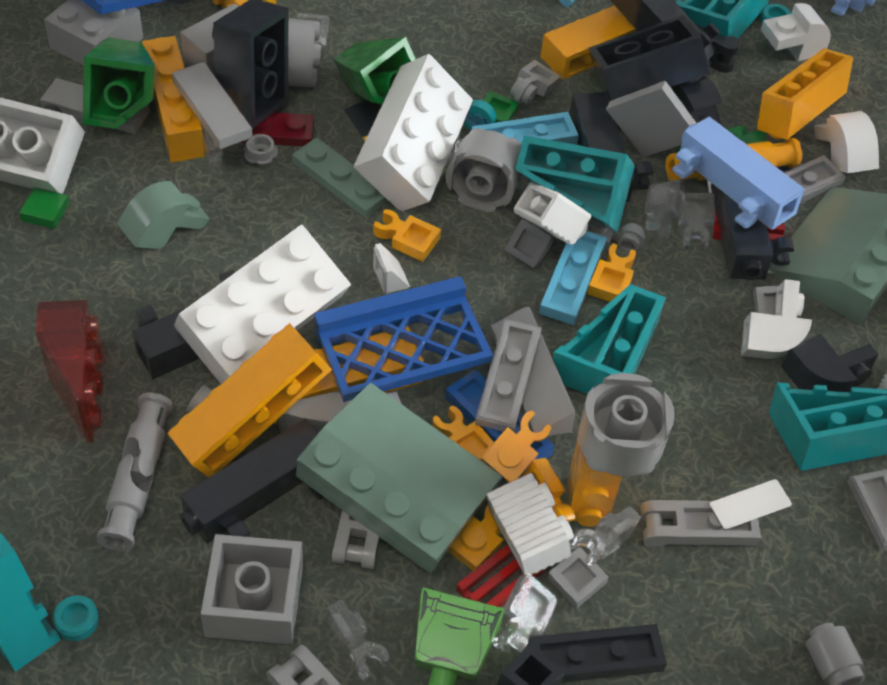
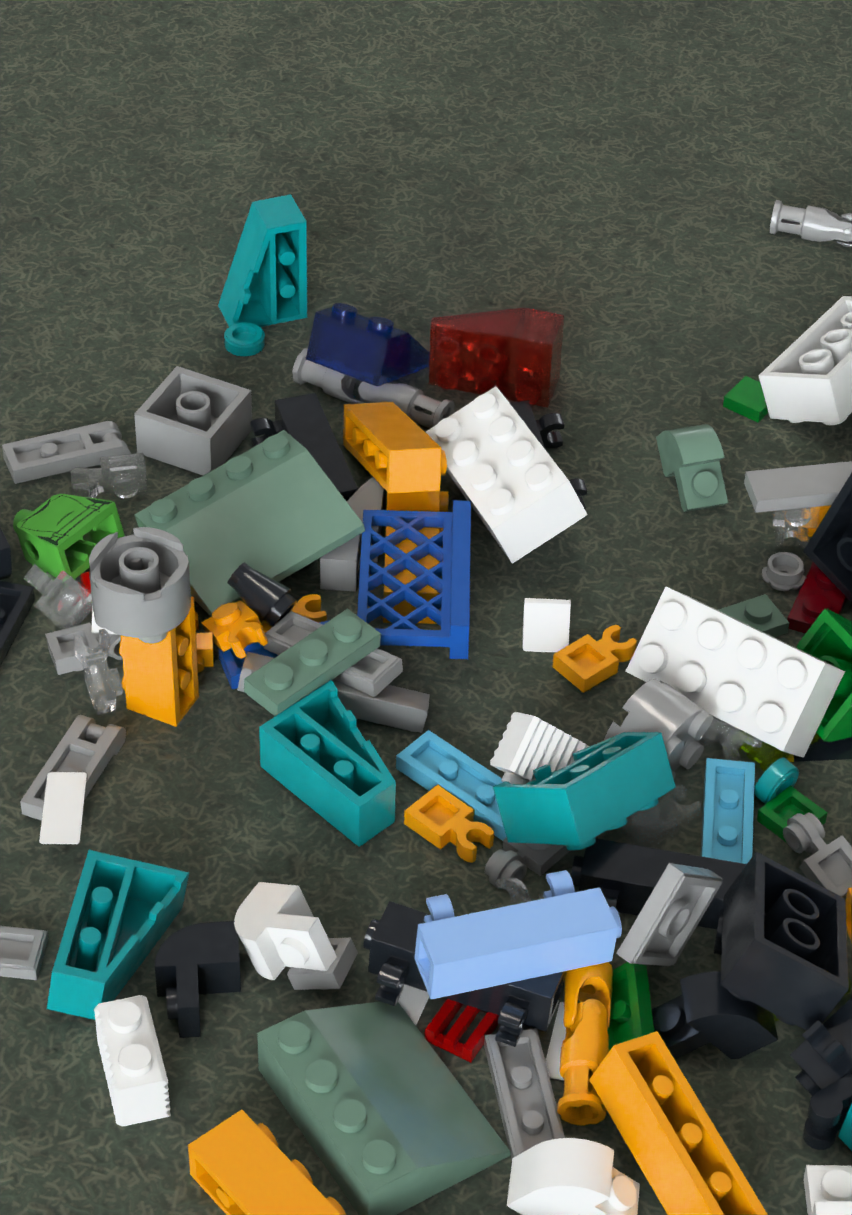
camera: 115 degrees right, 10 degrees down
none -> black cone [227,562,297,627]
none -> sand green plate [244,608,381,716]
none -> clear blue slope [306,303,435,387]

